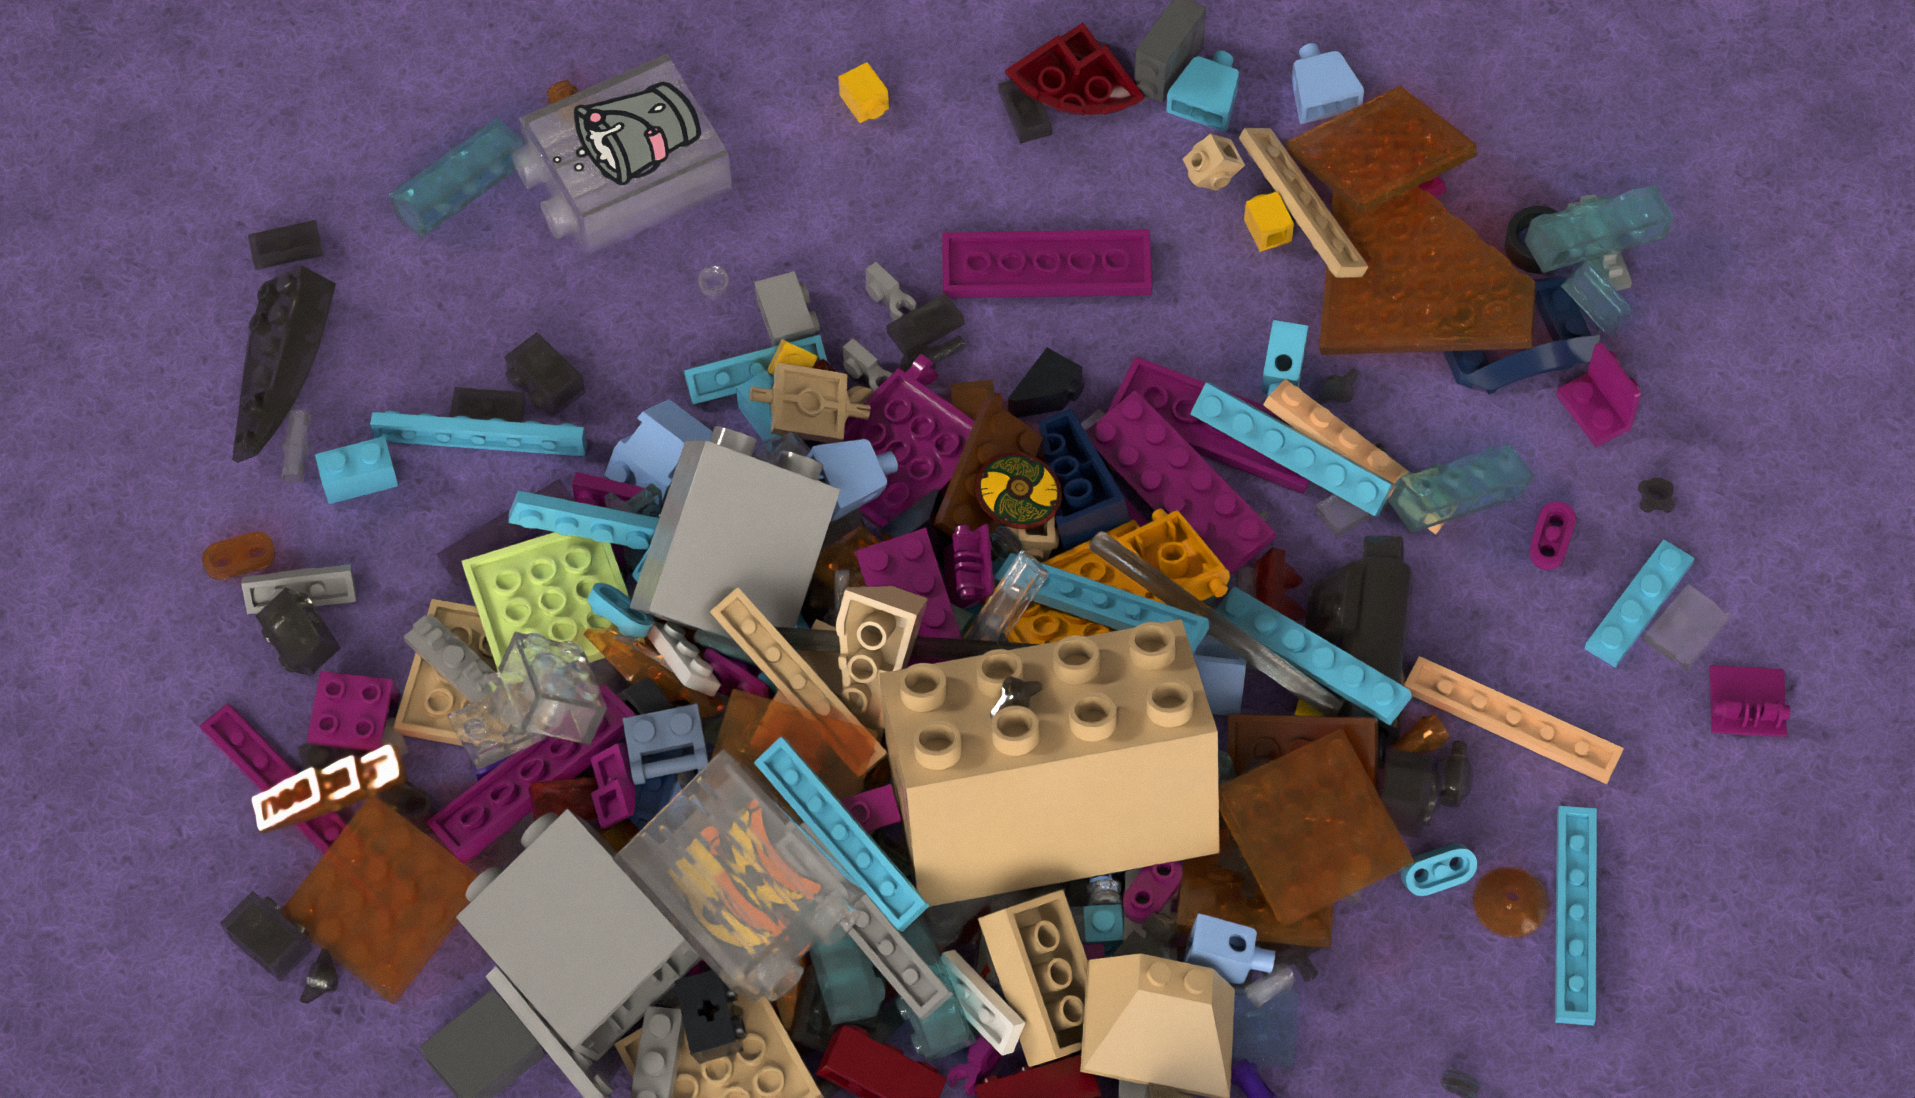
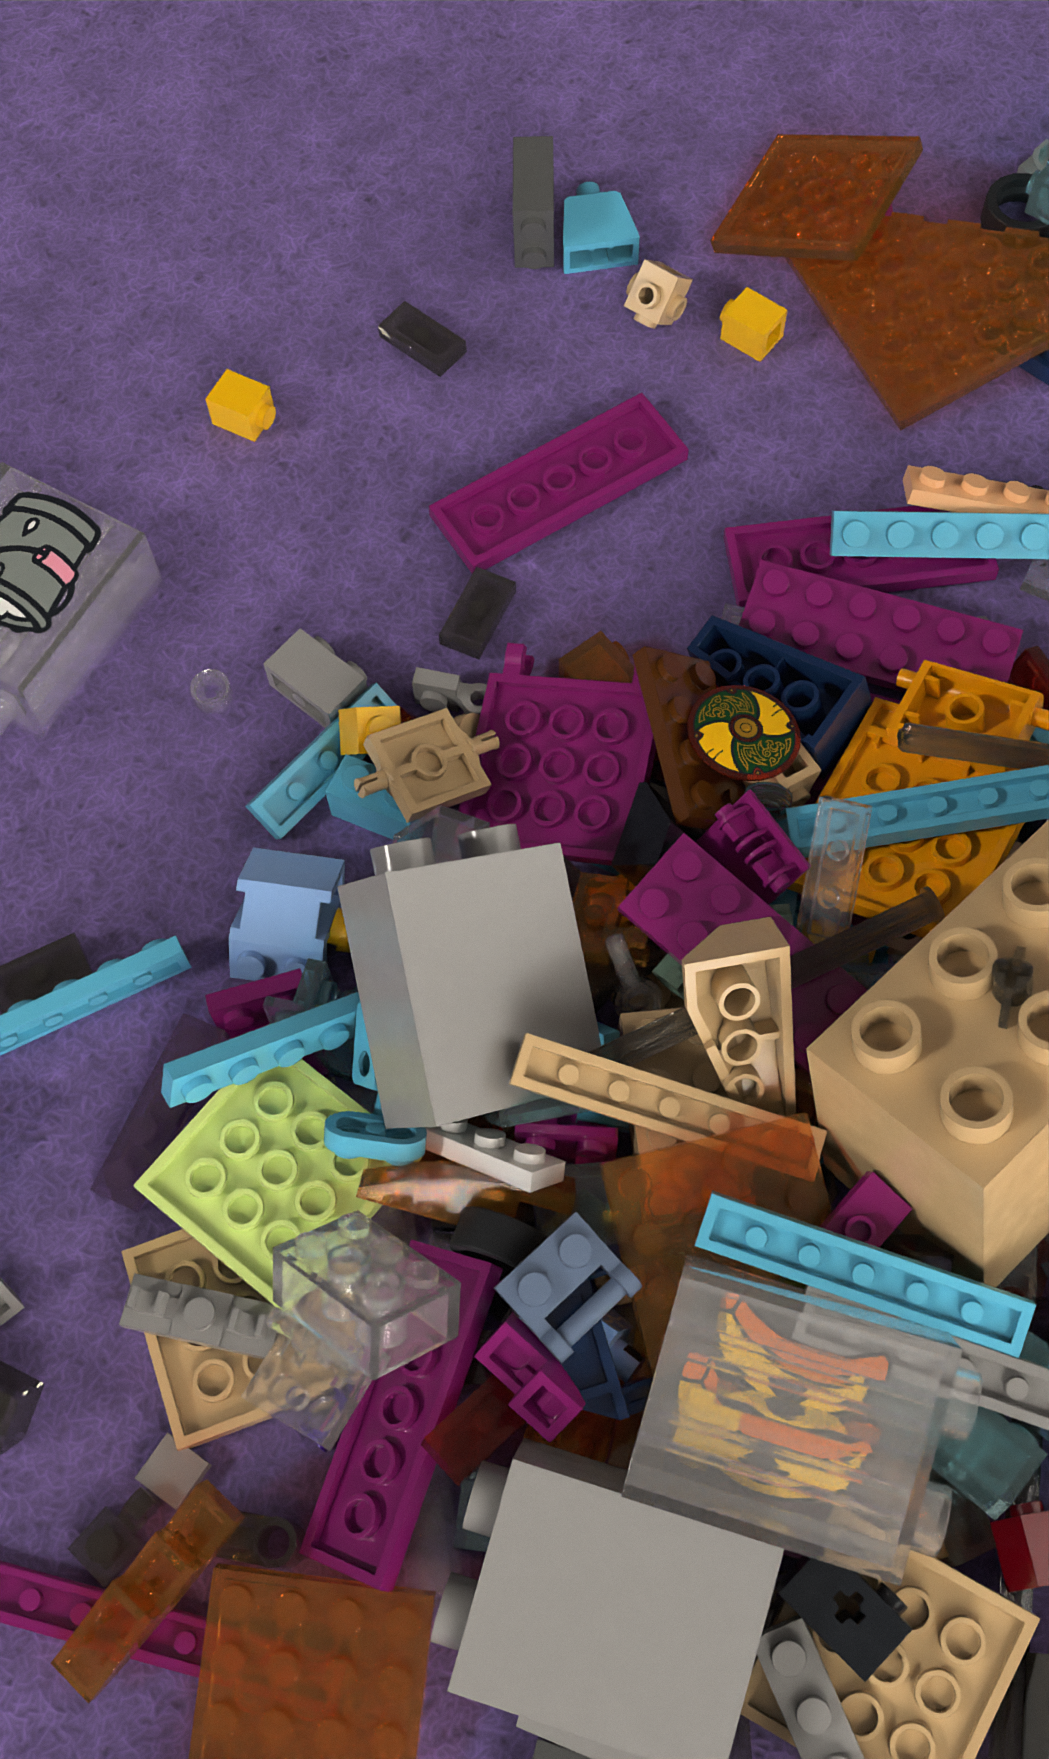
camera: 30 degrees left, 5 degrees up
magenta bracket [307,671,400,752] -> none
clear smoke brick [504,332,585,418] -> none
light blue torso [807,439,898,521] -> none
light grey plate [865,262,916,324] -> none
clear smoke plate [901,336,966,373] -> none
dark red brick [1005,22,1145,116] -> none
black slope [1008,347,1085,418] -> none
tan plate [1239,128,1368,278] -> none
medium azure torso [1262,320,1308,398] -> none
light blue torso [1292,43,1364,124] -> none
clear smoke piece [1314,368,1359,405] -> none

